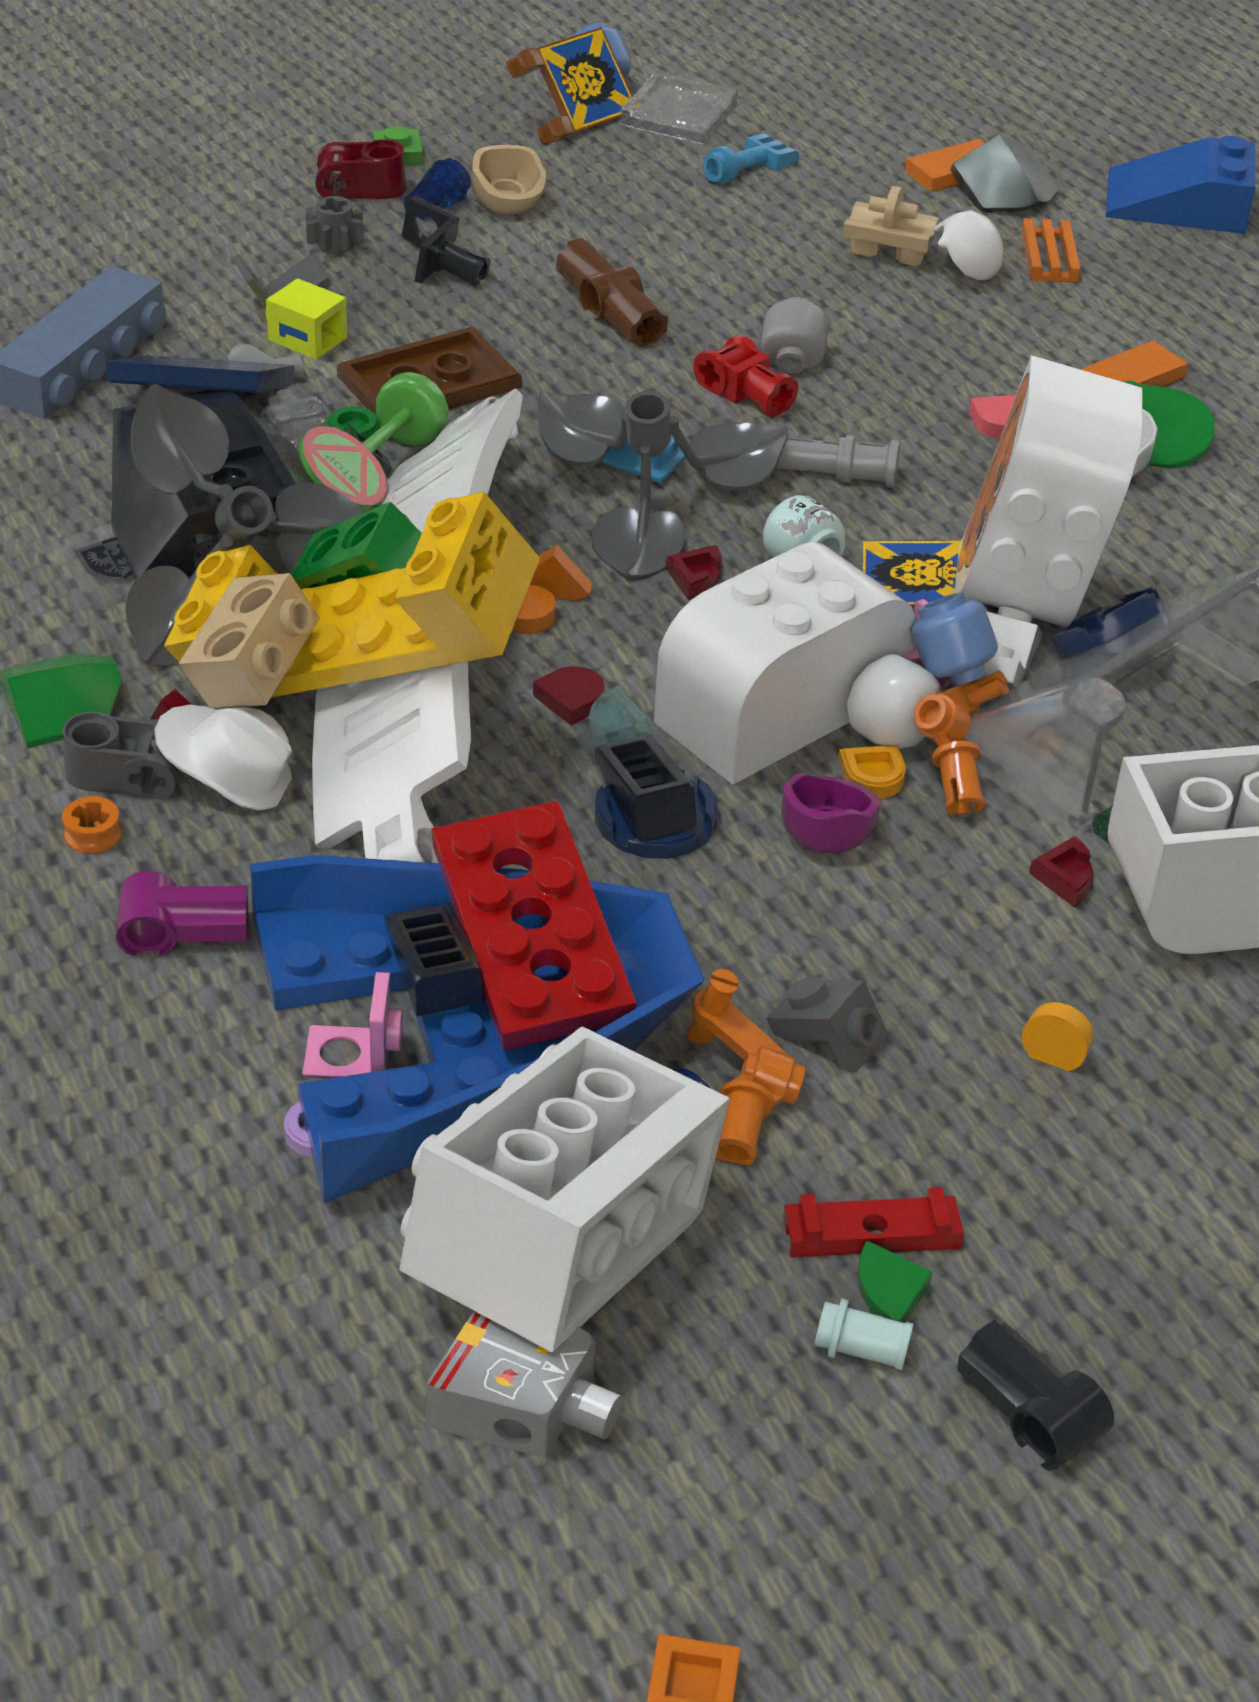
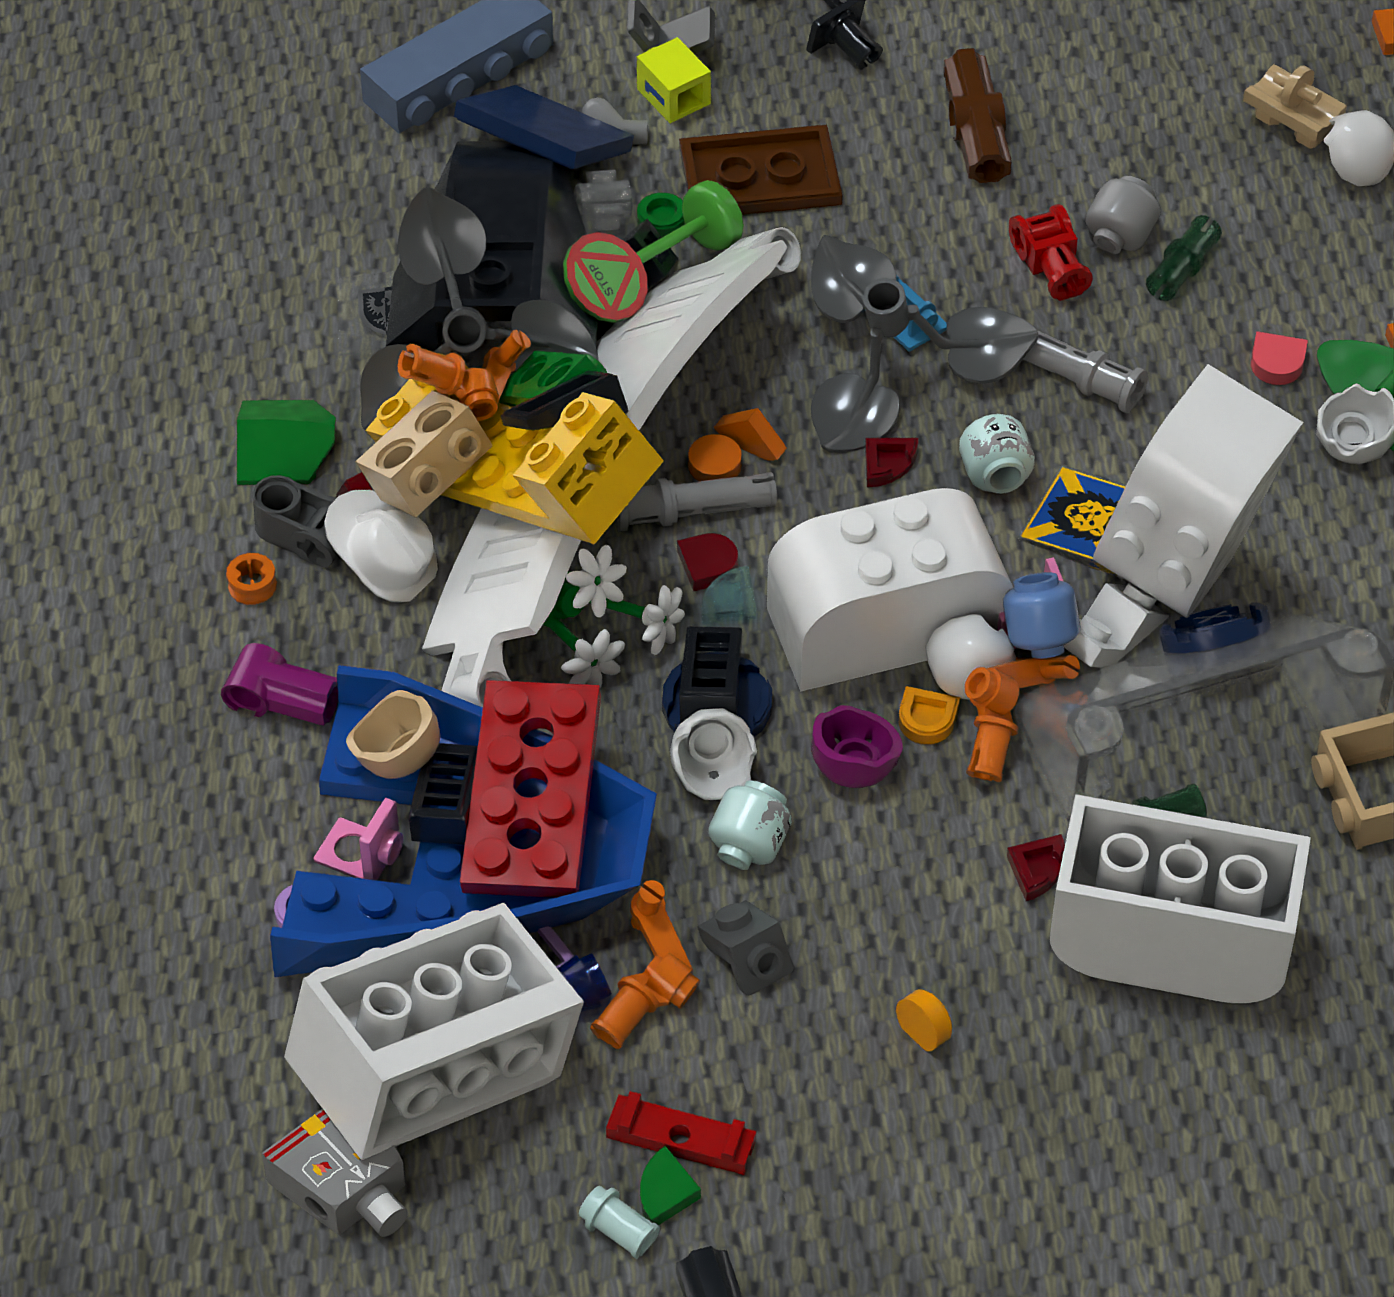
camera: 25 degrees right, 10 degrees up
none -> tan helmet [346,690,441,779]
none -> orange pin [398,330,531,421]
none -> black slope [500,370,628,431]
none -> white plant [543,545,685,688]
none -> light grey pin [615,472,777,532]
none -> white hair [670,708,757,800]
none -> light aqua head [708,780,793,870]
none -> clear green pin [1146,215,1222,301]

